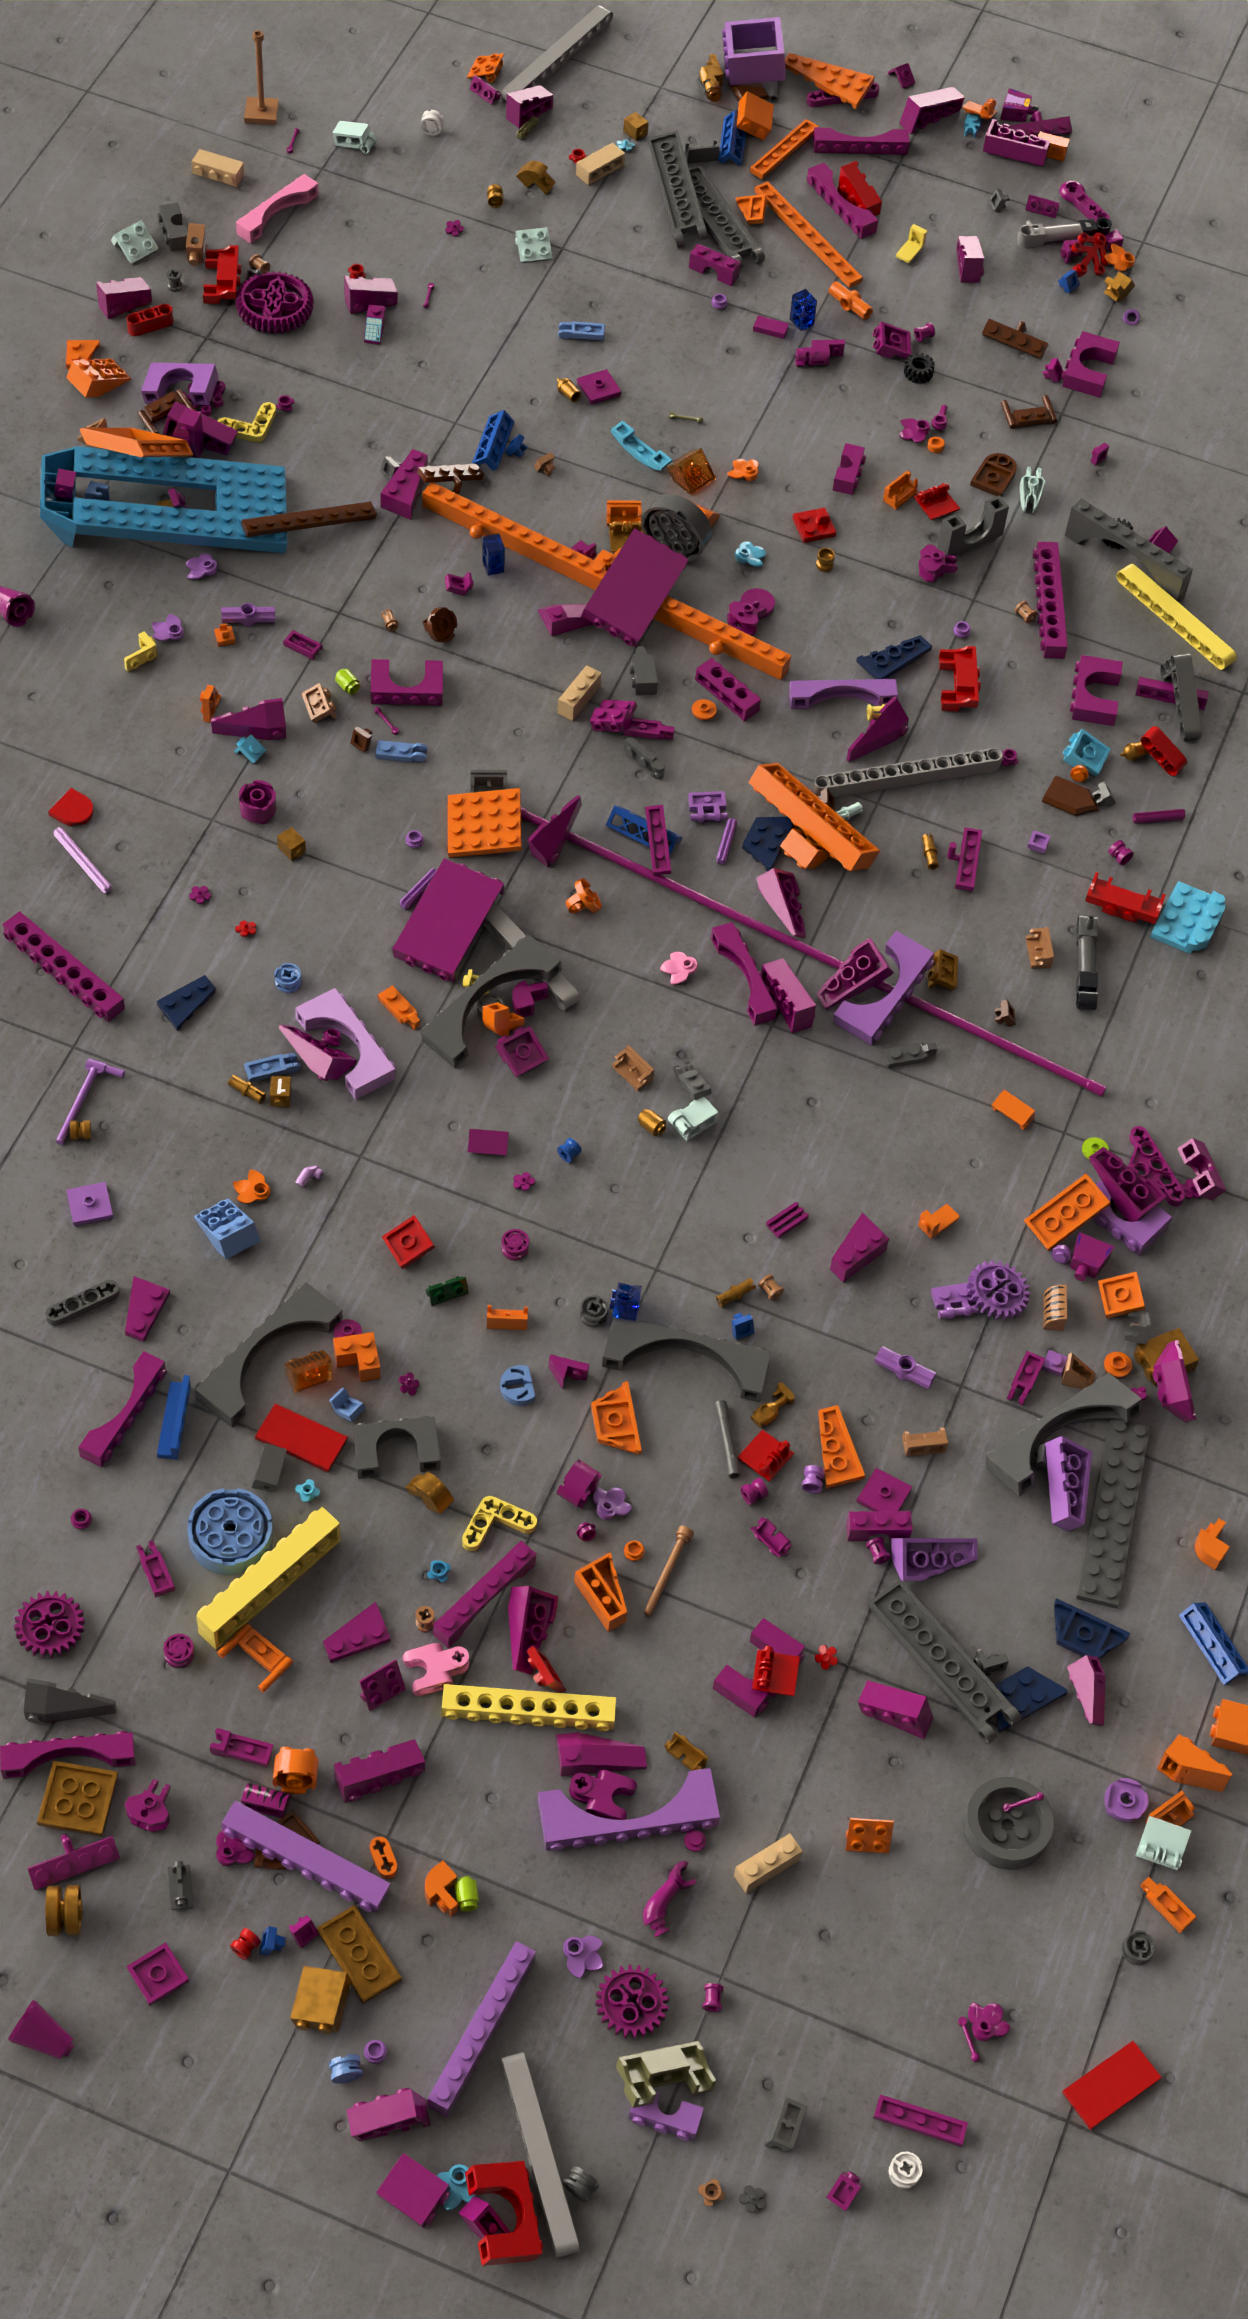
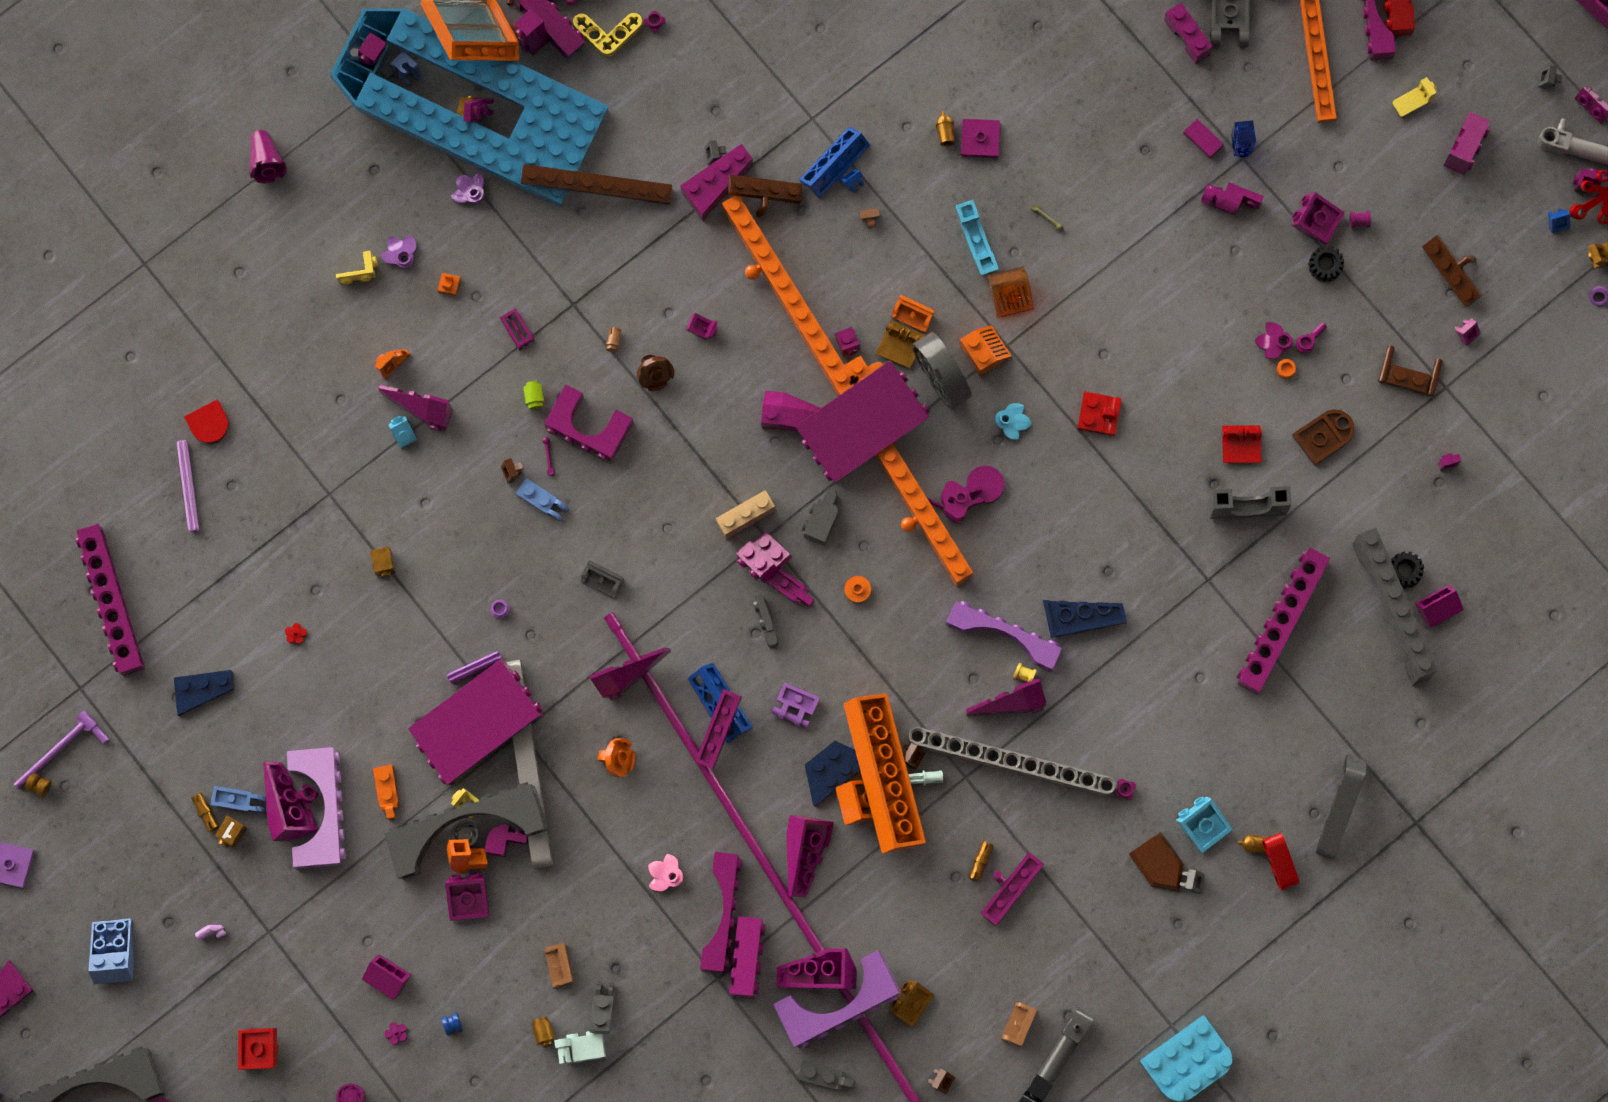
camera: 40 degrees right, 20 degrees up
magenta plant [189,886,211,904] -> none
medium lavender piece [221,603,275,627] -> none
orange plate [233,1169,271,1204] -> none
magenta brick [239,780,277,824] -> none
medium blue wheel [274,963,302,993] -> none
medium nougat bracket [301,683,337,723] -> none
orange plate [448,788,522,858] -> none
clear blue brick [482,534,505,576] -> none
medium blue hinge [558,321,605,340] -> none
magenta brick [695,658,761,721] -> none
medium lavender plate [711,294,728,309] -> none
medium lavender axle [716,818,737,865] -> none
orange plate [727,459,759,481] -> none
pearl gold wheel [816,548,835,572] -> none
orange piece [828,281,873,320] -> none
magenta arch [833,443,867,495] -> none
orange hinge [883,471,918,510] -> none
magenta hinge [918,545,958,583] -> none
red bracket [939,646,981,711] -> none
medium lavender plate [953,621,971,638] -> none
medium nougat bush [1014,600,1038,624] -> none
light aqua hinge [1020,466,1045,513] -> none
medium lavender plate [1027,830,1051,853] -> none
magenta arch [1061,331,1120,398] -> none
magenta arch [1070,655,1123,726] -> none
orange plate [1070,765,1089,782] -> none
red bracket [1085,872,1166,924] -> none
magenta wheel [1108,840,1134,866] -> none
light yellow beam [1116,564,1237,670] -> none
magenta axle [1132,809,1186,824] -> none
magenta fence [1135,676,1209,710] -> none

